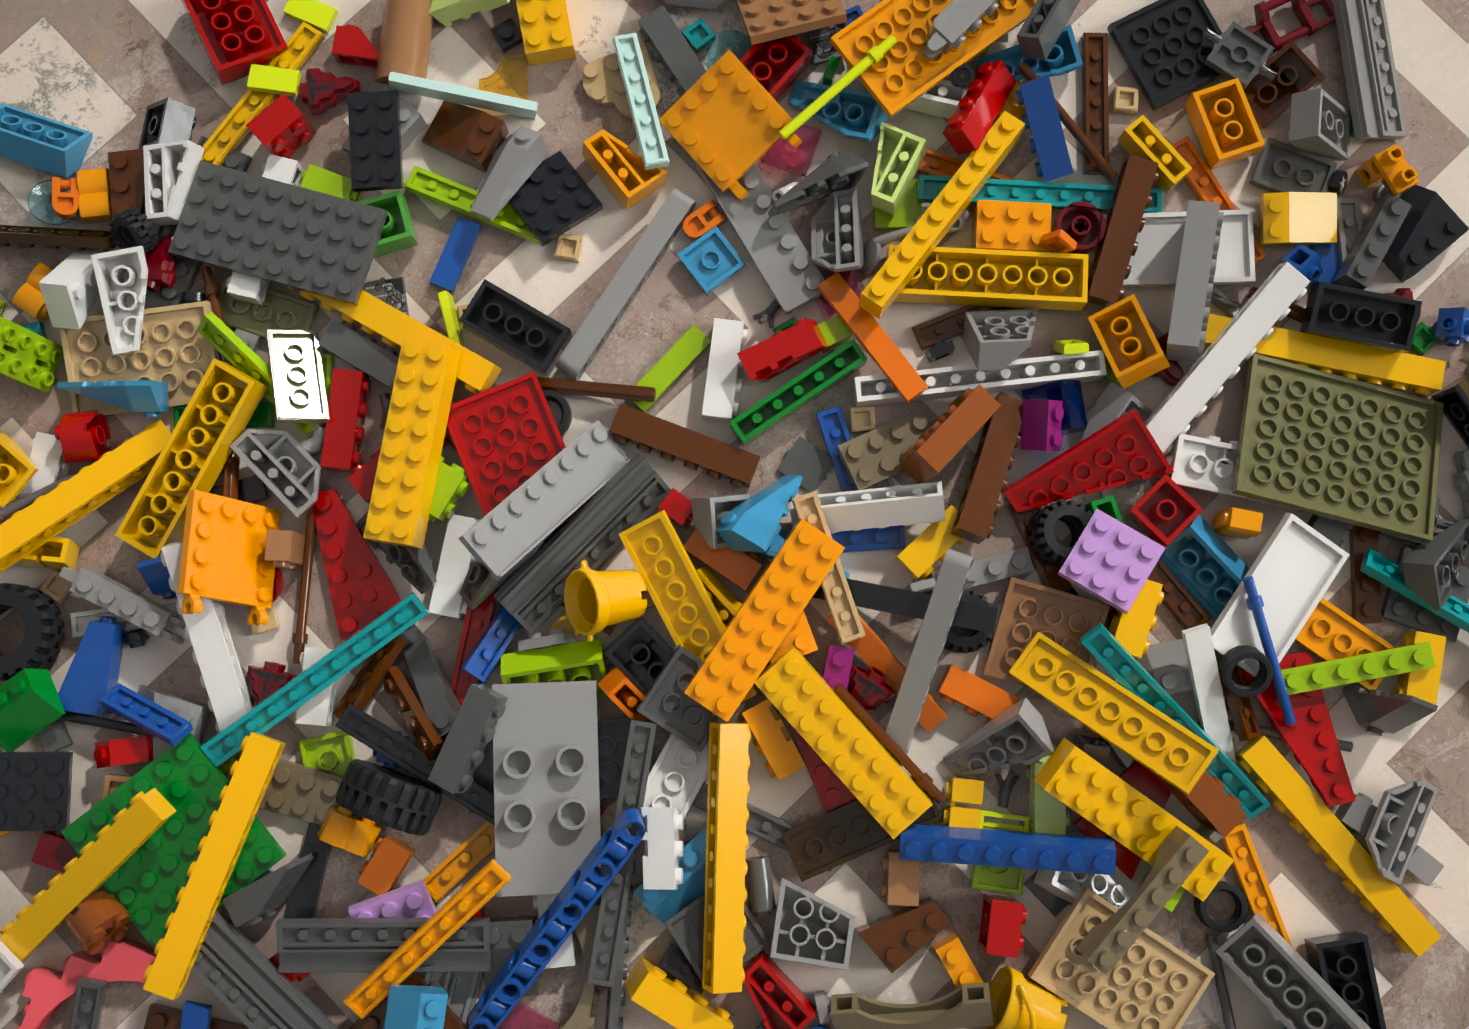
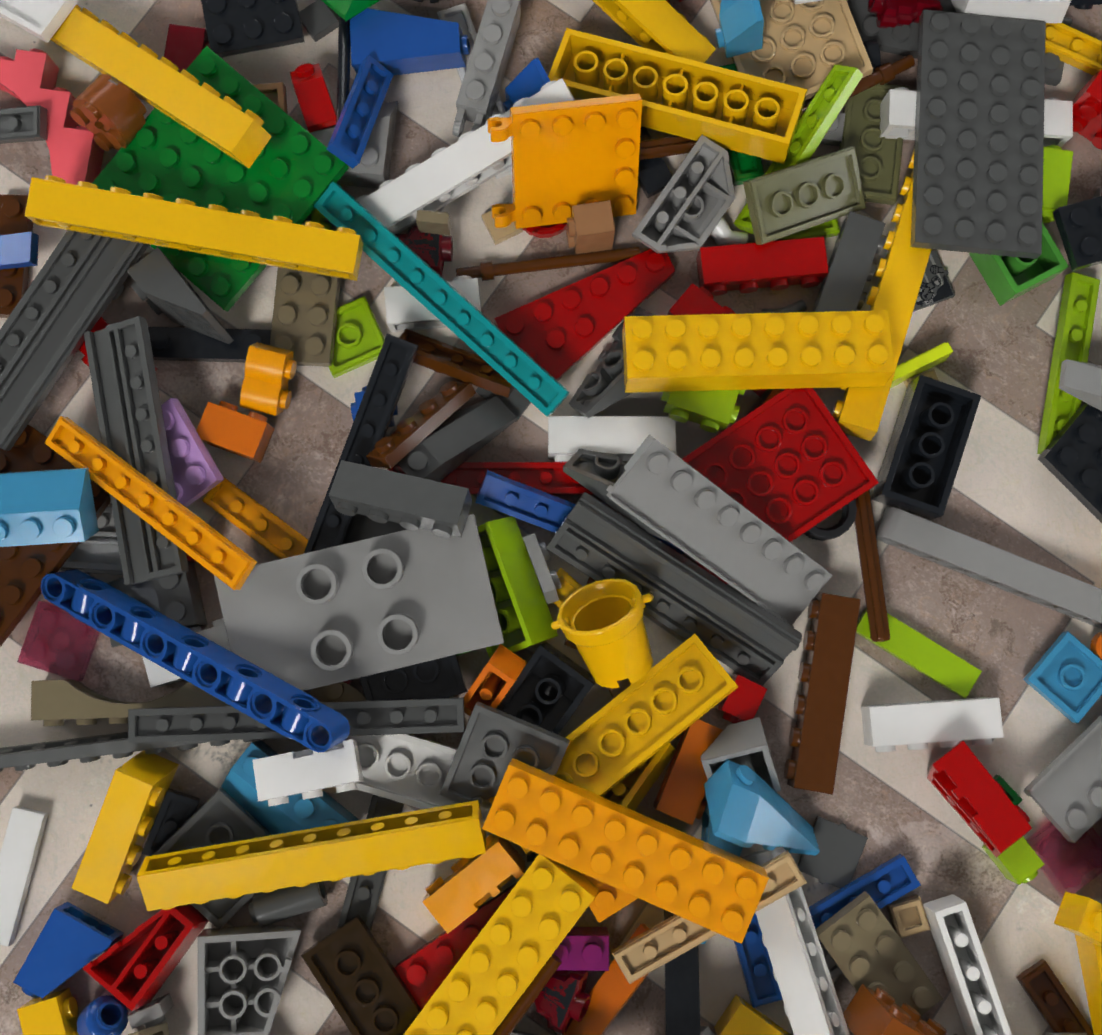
camera: 75 degrees right, 0 degrees up
black plate [123,629,149,648] -> none
black tyre [335,759,443,836] -> none
blue tile [429,216,482,293] -> none
tan tile [554,234,584,263] -> none
green brick [729,339,867,447] -> none
dark grey bar [753,299,780,328] -> none
orange tile [818,272,928,403] -> none
black plate [926,340,955,363] -> none
none -> dark tan tile [416,210,451,235]

